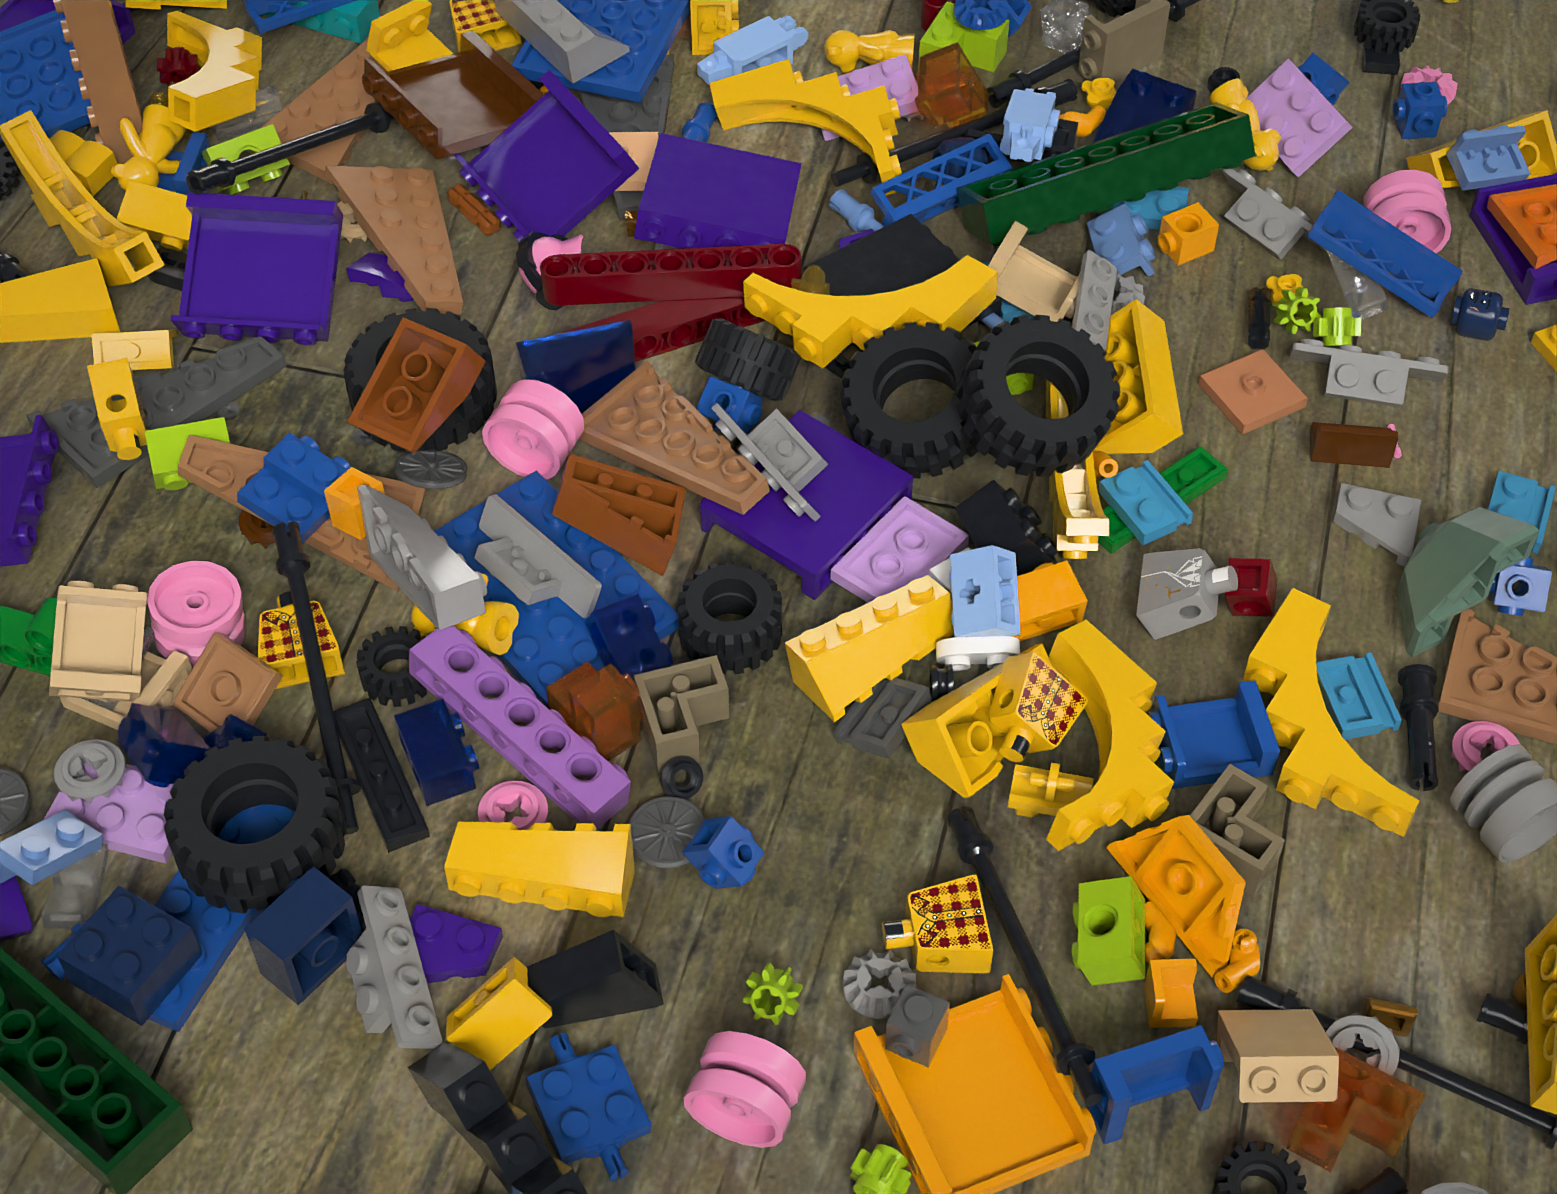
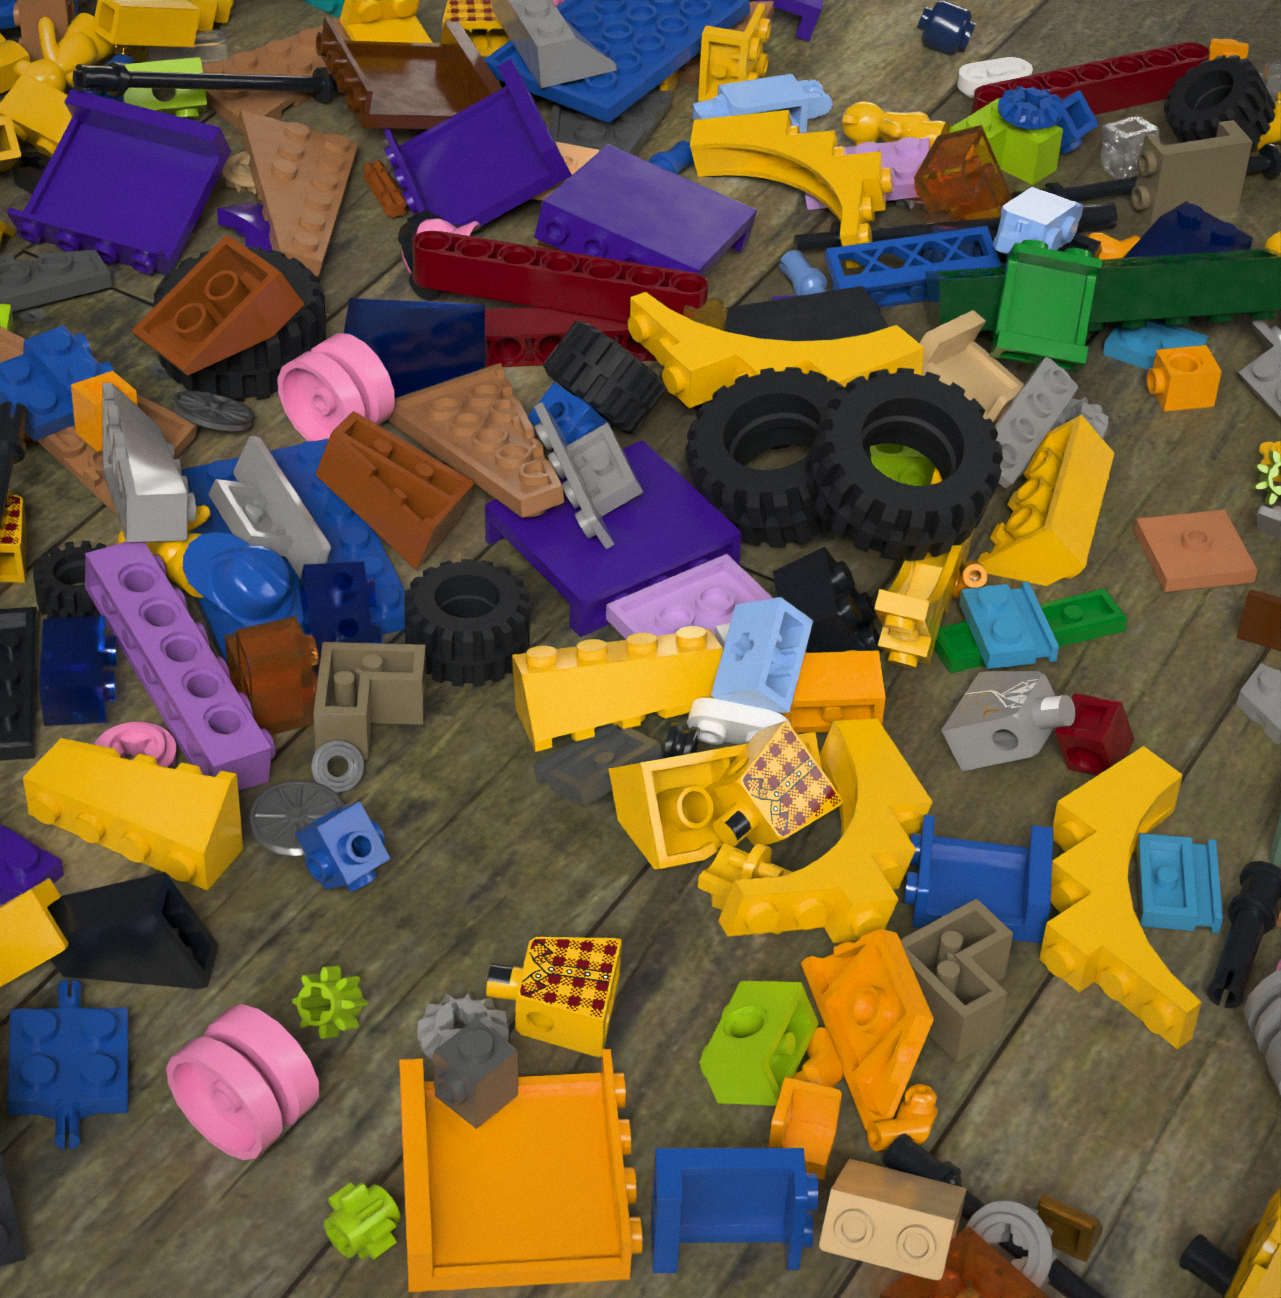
camera: 15 degrees right, 10 degrees down
black bar [947,806,1103,1106] -> none
yellow plate [1081,78,1120,109] -> none
medium blue bracket [1087,203,1156,277] -> none
black axle [1248,287,1270,350] -> none
none -> blue piece [183,532,292,630]
none -> green panel [990,240,1103,373]

